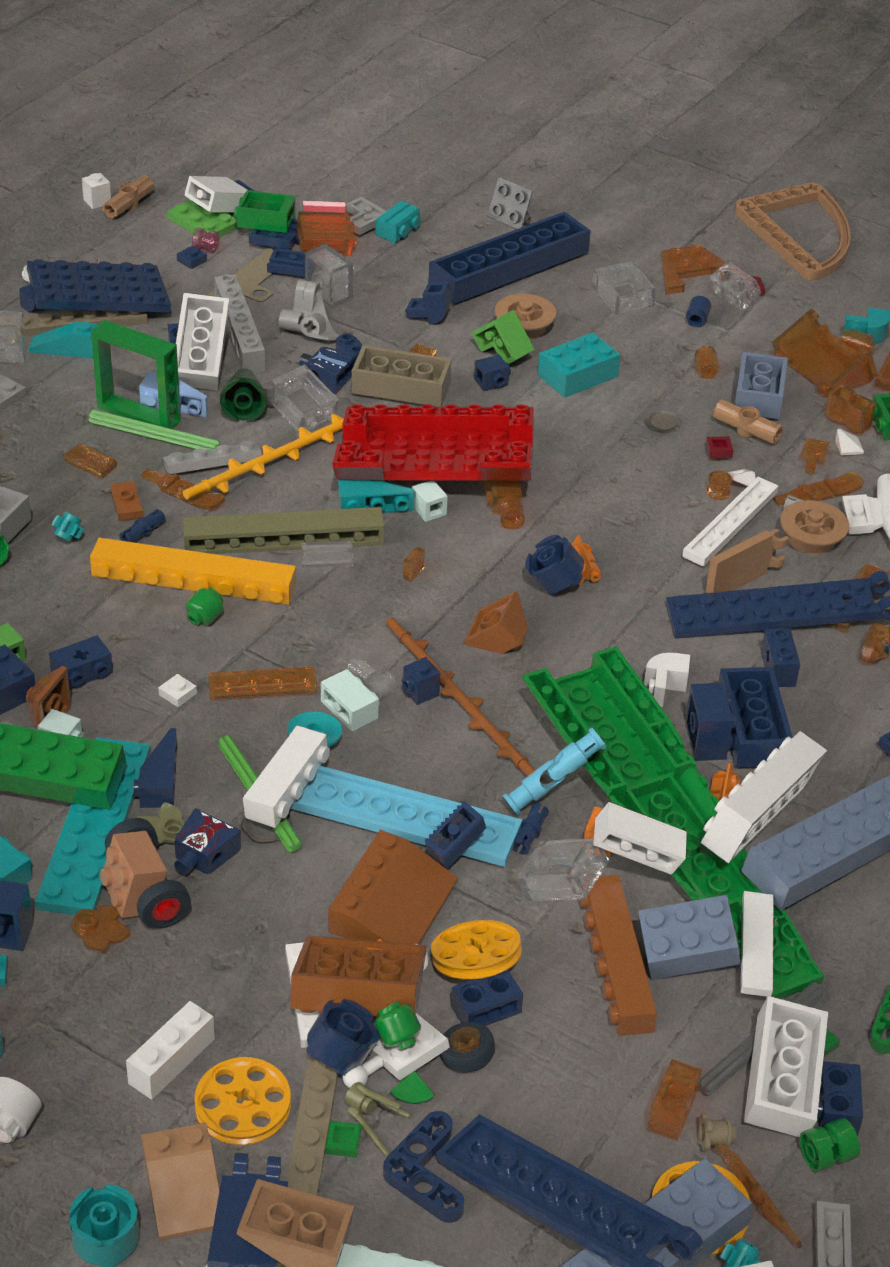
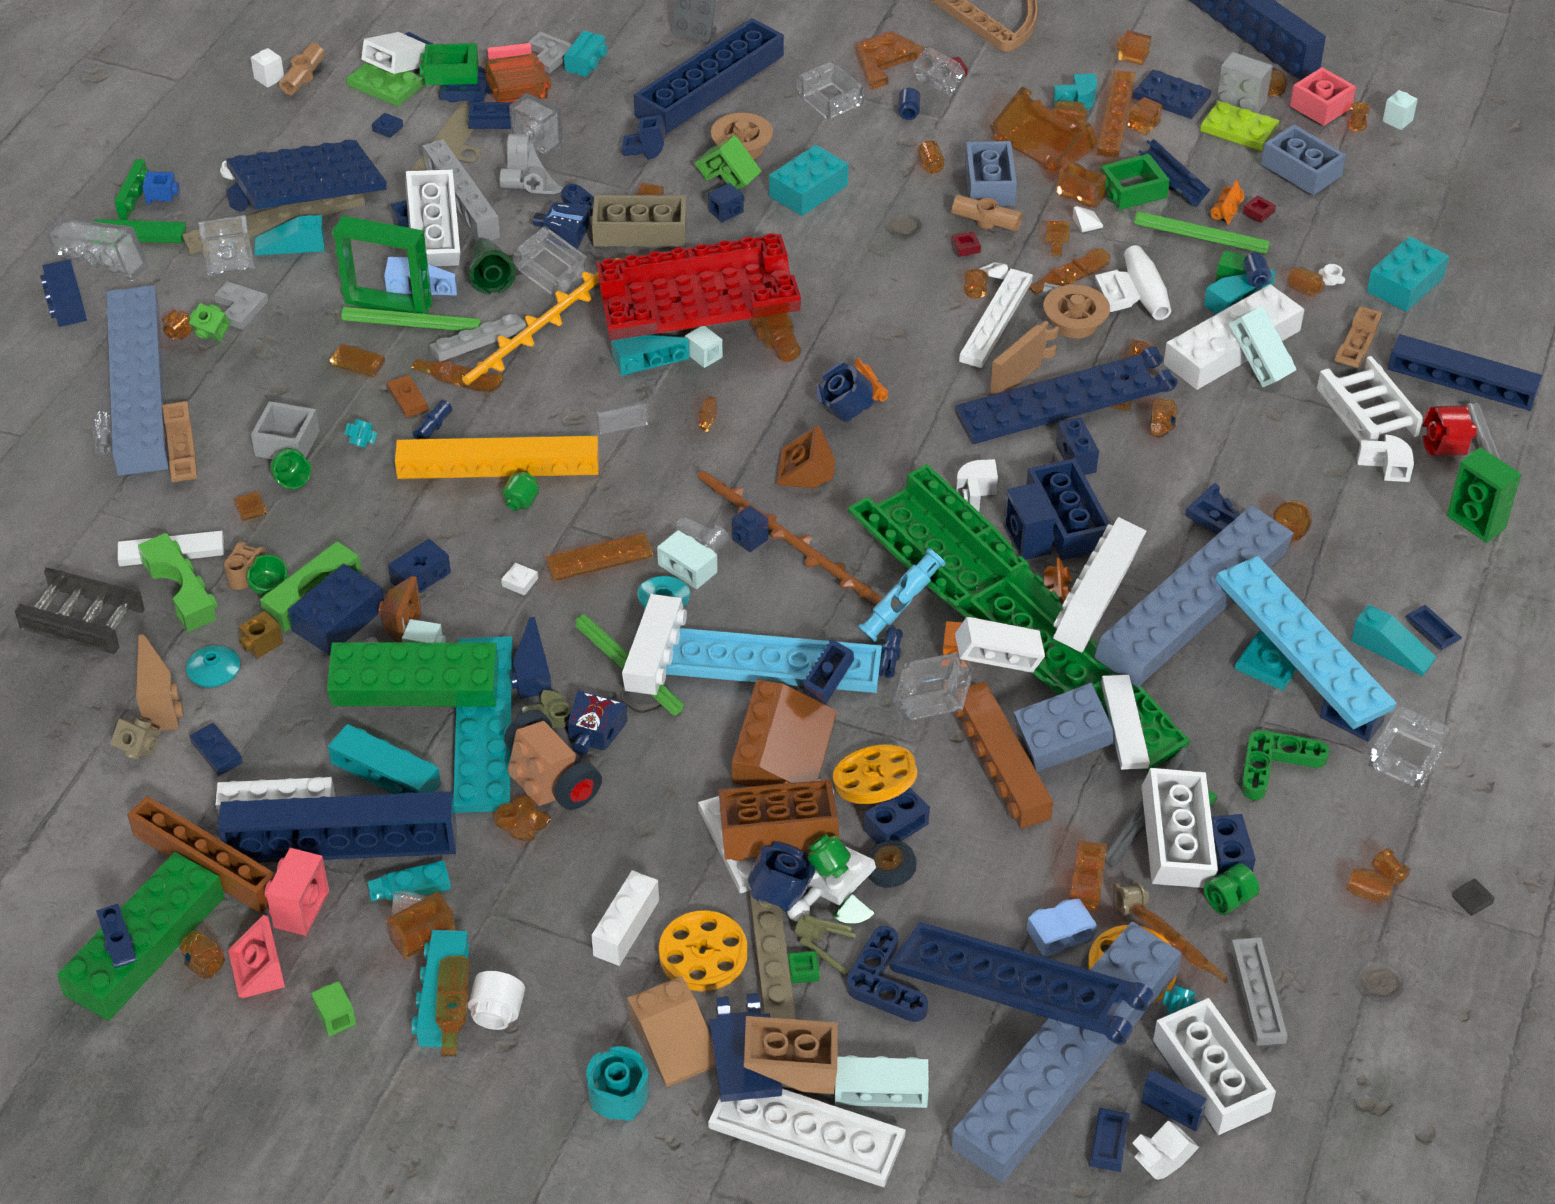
camera: 10 degrees left, 5 degrees up
olive brick [183,507,384,554] -> none
clear pink wheel [192,228,220,253] -> none
none -> light blue brick [1026,899,1097,956]

